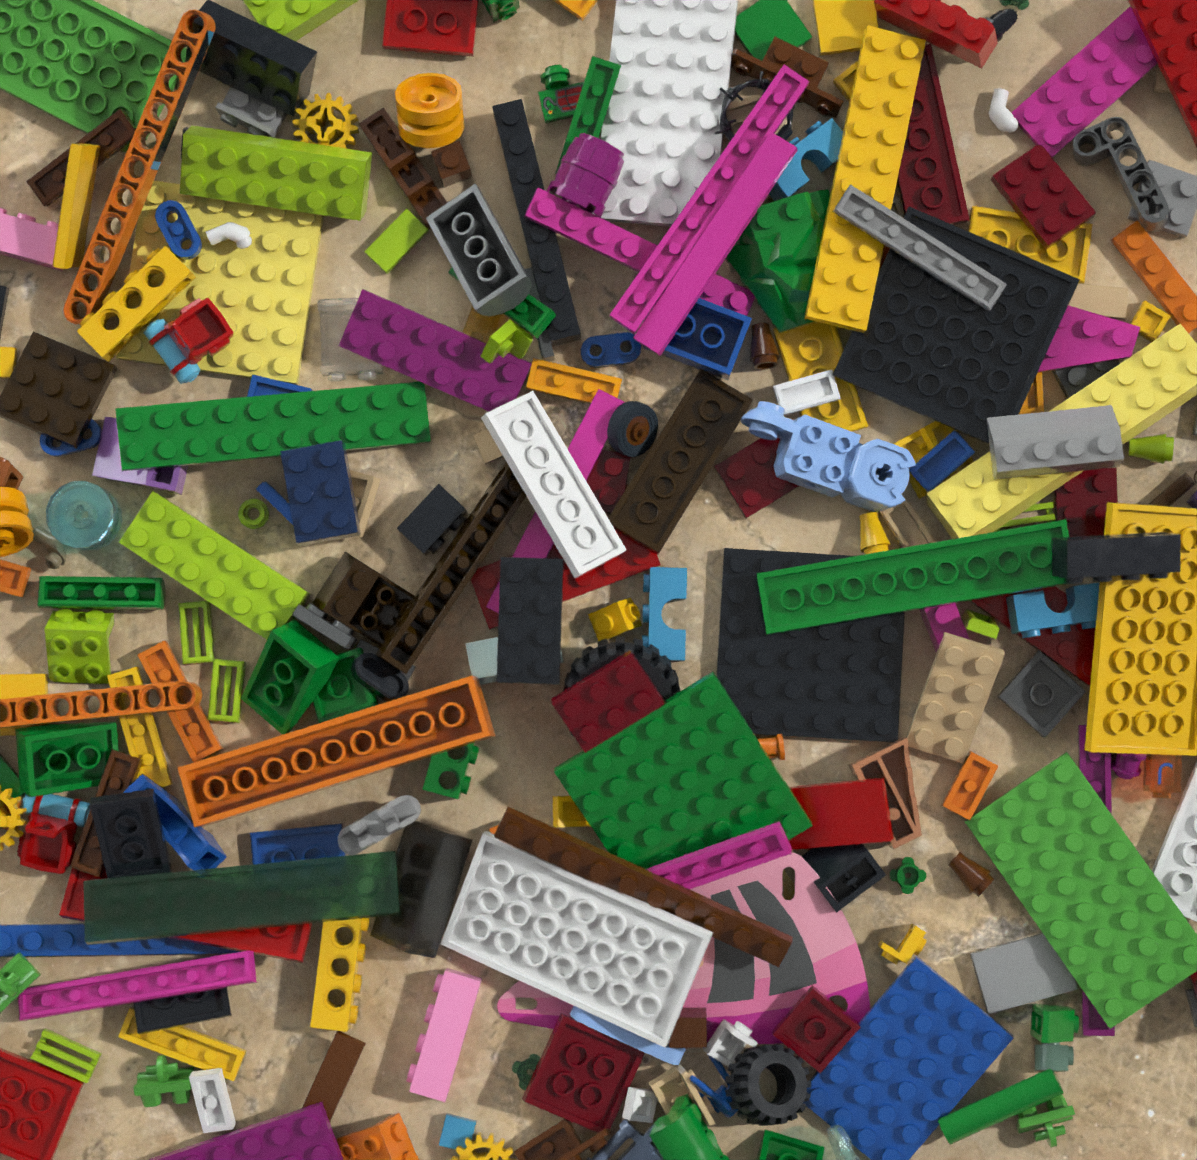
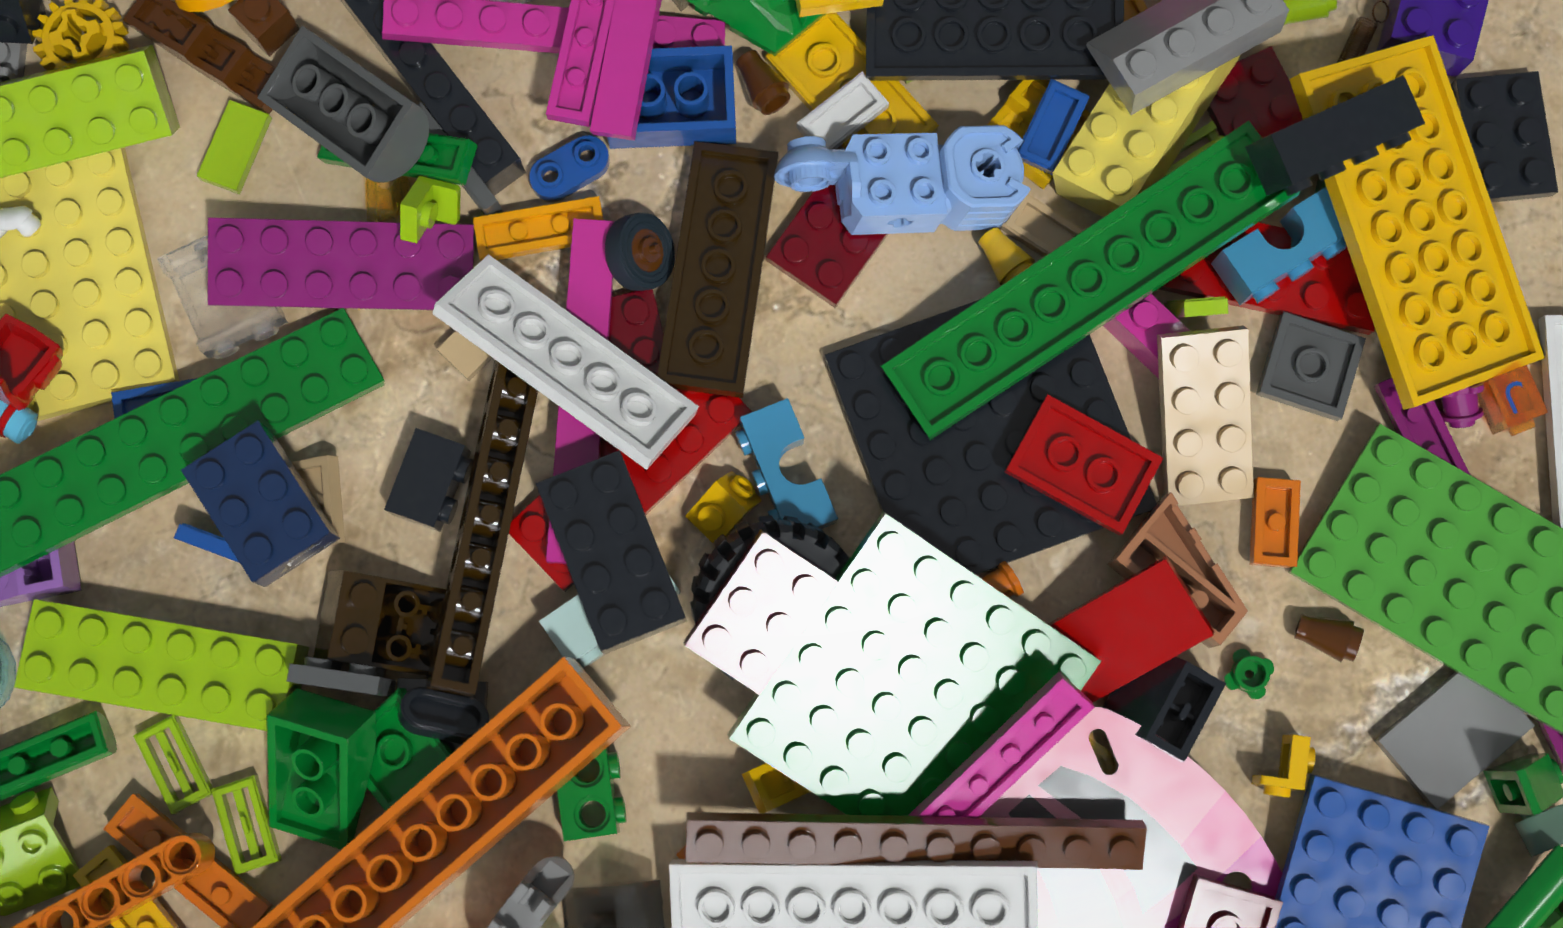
camera: 30 degrees left, 5 degrees down
lime plate [238,498,269,529] -> none
none -> red plate [1004,394,1163,536]

